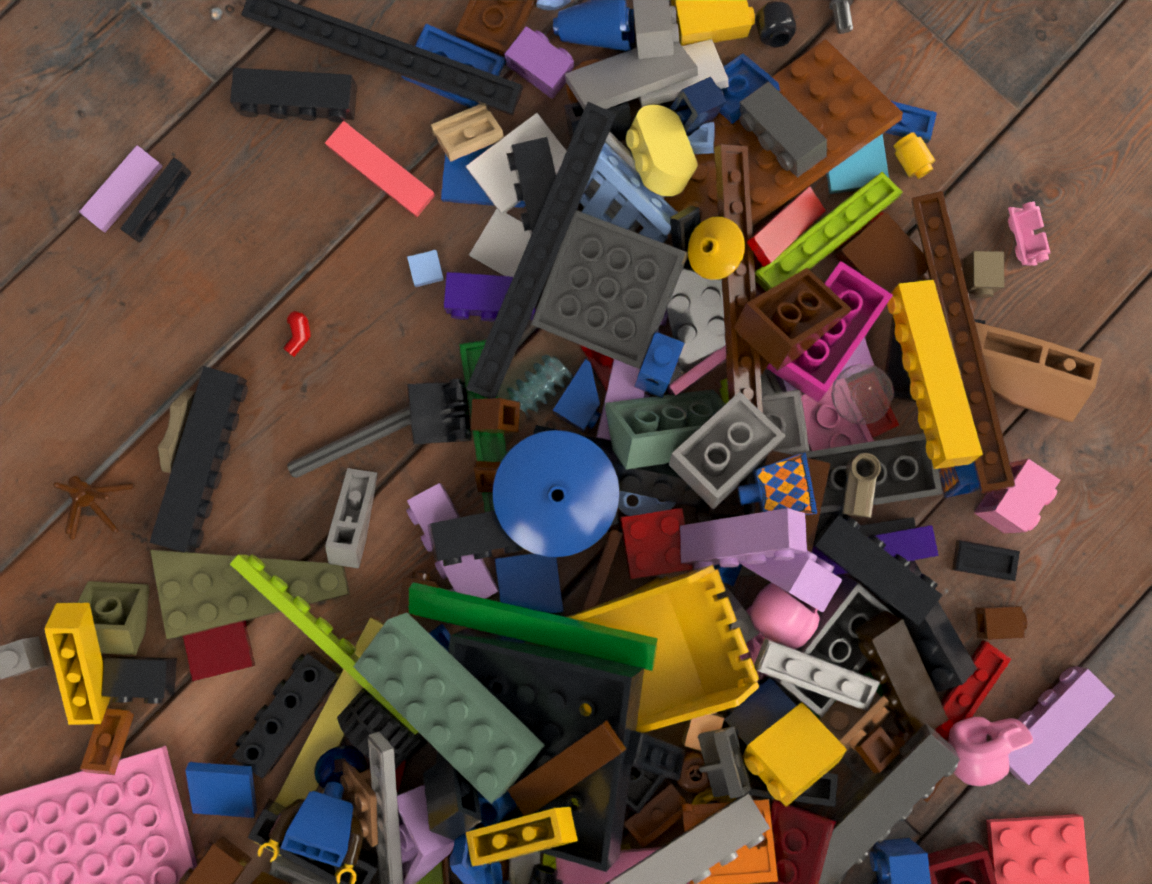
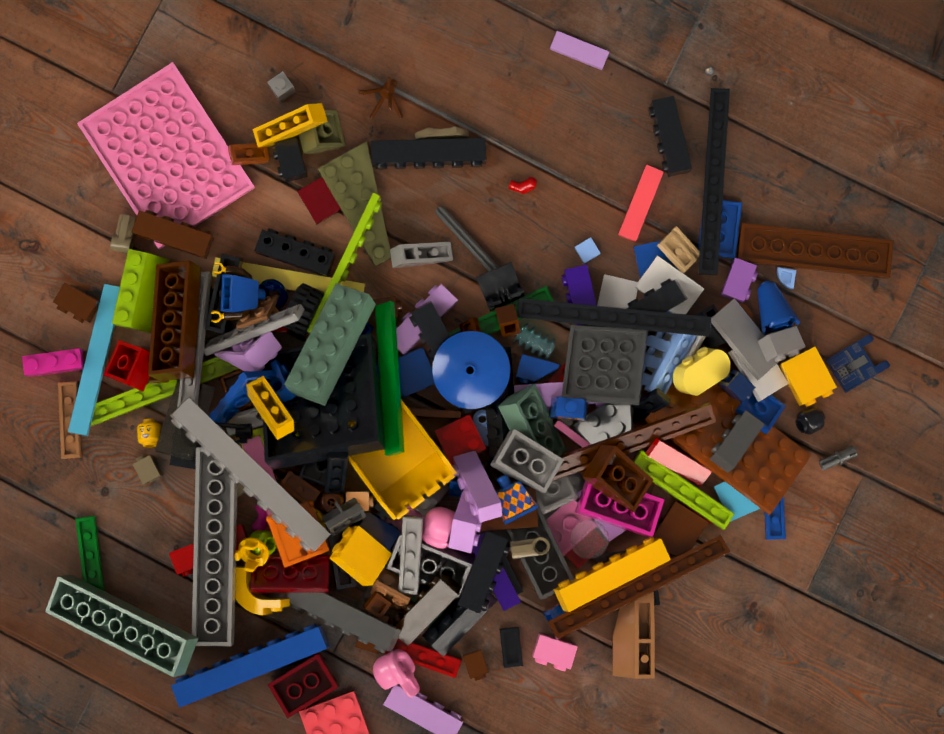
camera: 75 degrees right, 0 degrees up
black tile [120,157,192,243] -> none
blue tile [185,762,257,818] -> none
black brick [423,758,482,840] -> none
reddish brown tile [507,720,626,816] -> none
light blue tile [688,122,715,154] -> none
yellow dish [688,217,745,280] -> none
yellow brick [893,132,936,179] -> none
dark tan brick [964,251,1004,298] -> none
bright pink hinge [1008,202,1051,266] -> none

